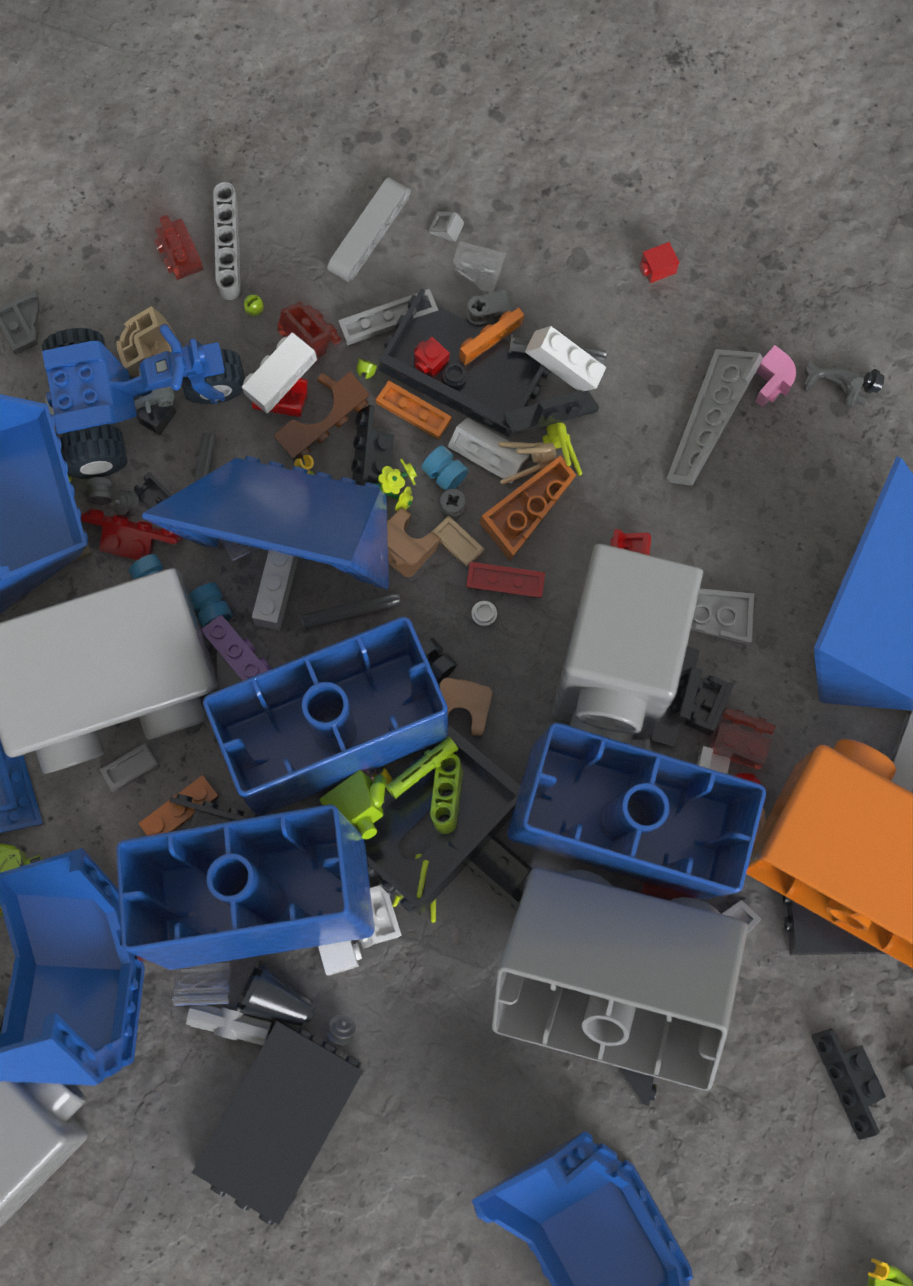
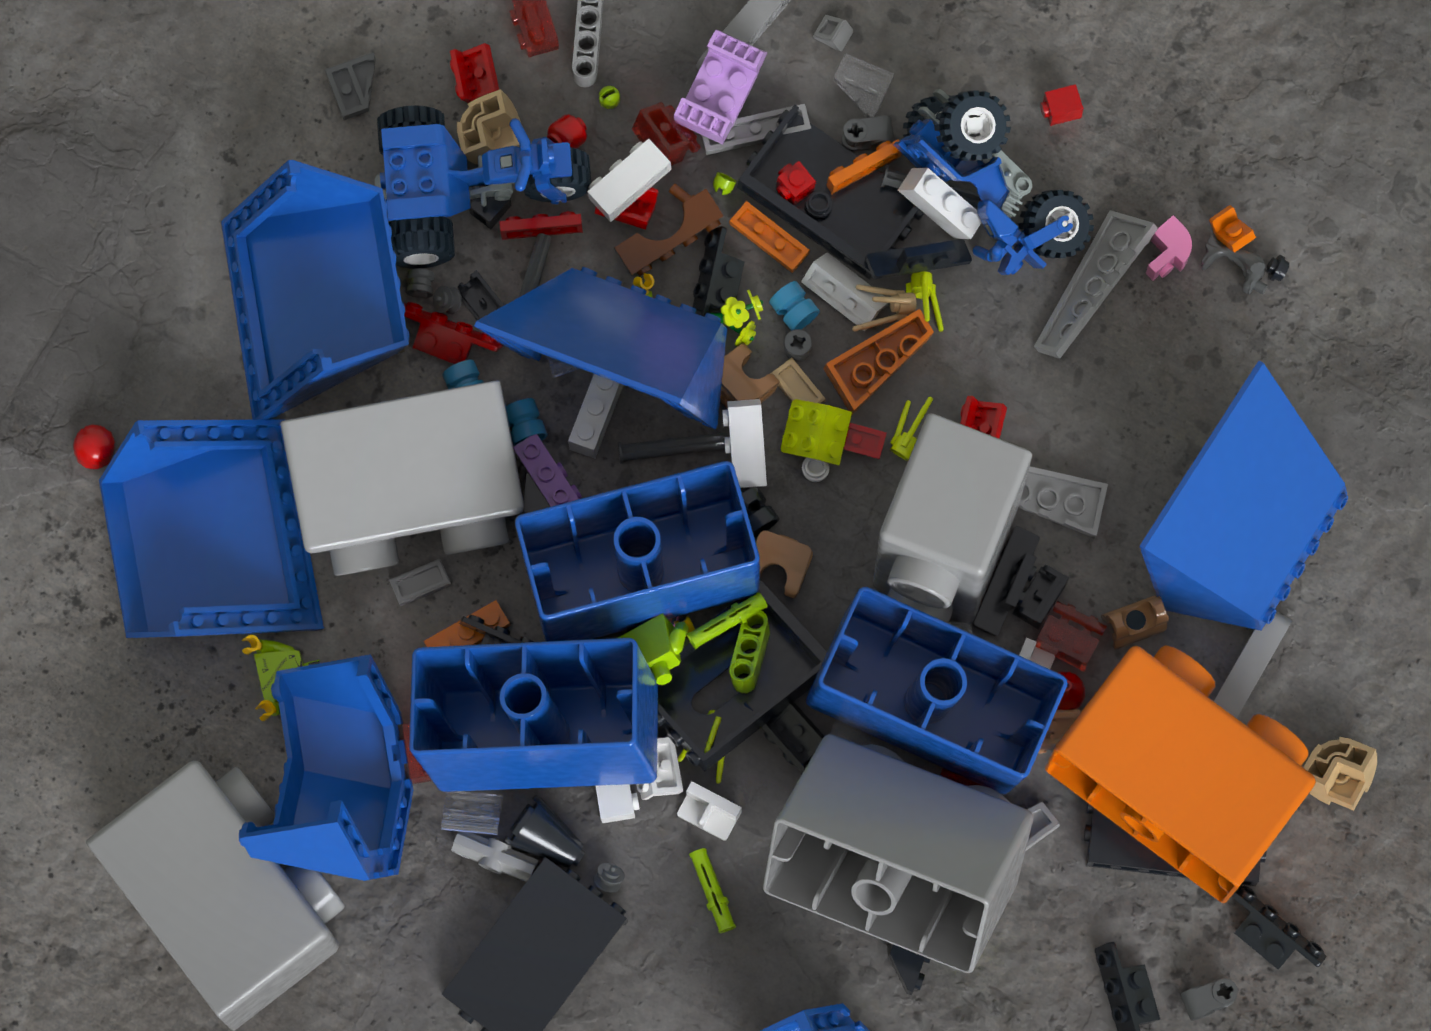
camera: 10 degrees right, 0 degrees up
none -> red bracket [450,43,499,103]
none -> red plate [500,211,583,240]
none -> red head [547,114,587,149]
none -> lavender plate [674,30,767,145]
none -> white panel [677,782,742,841]
none -> lime pin [689,848,736,934]
none -> white brick [722,399,767,488]
none -> neon yellow bracket [781,399,852,465]
none -> neon yellow plant [890,397,933,461]
none -> piece [893,89,1094,275]
none -> medium nougat piece [1101,596,1169,650]
none -> orange bracket [1209,205,1256,253]

